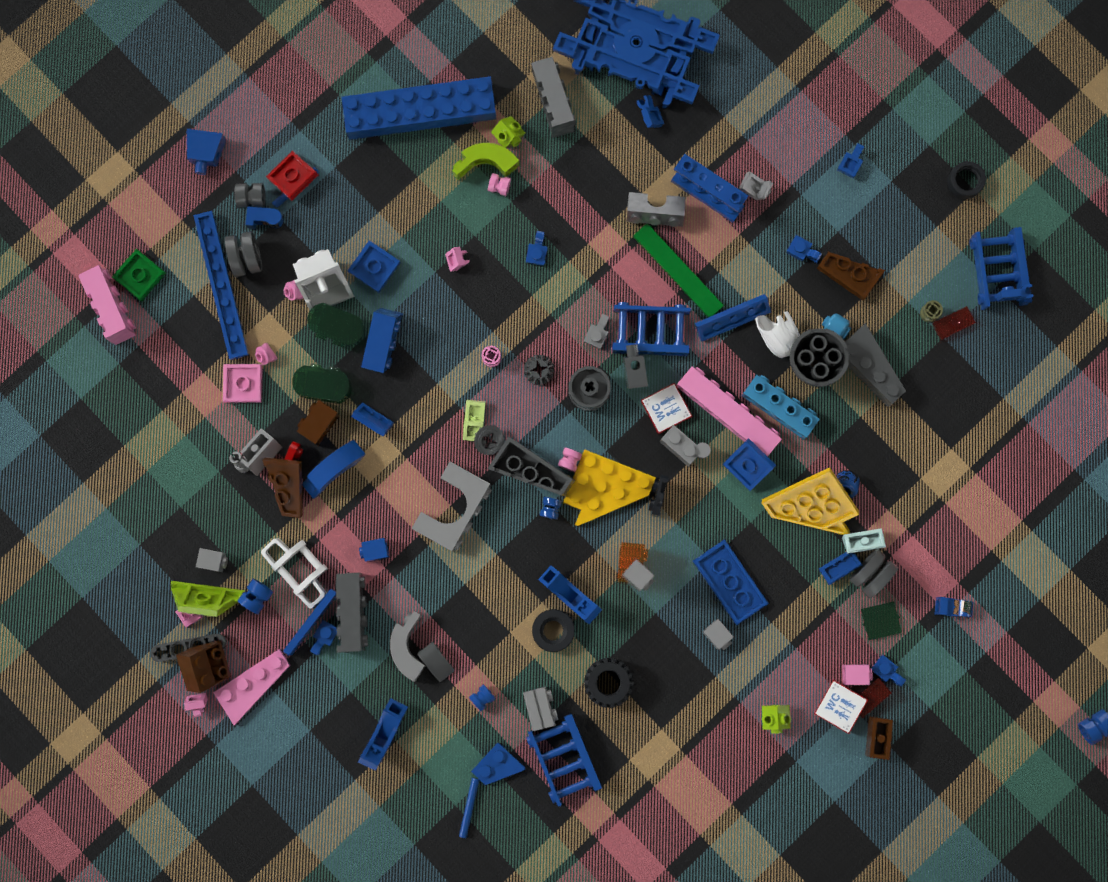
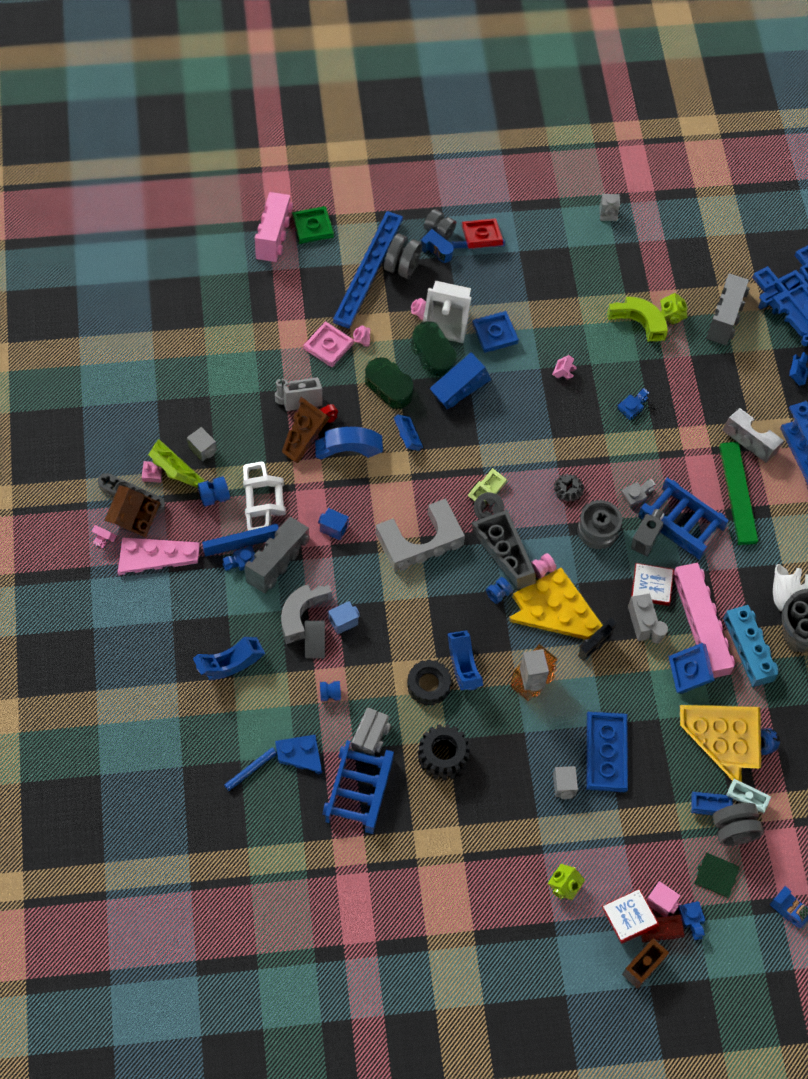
camera: 30 degrees right, 20 degrees down
blue torso [187,129,226,175] -> none
reddish brown brick [297,400,340,446] -> none
blue brick [342,76,497,140] -> none
bright pink wheel [482,346,501,368] -> none
bright pink wheel [488,173,511,196] -> none
blue plate [695,294,771,342] -> none
none -> medium blue brick [328,601,360,635]
none -> light grey brick [599,194,620,221]

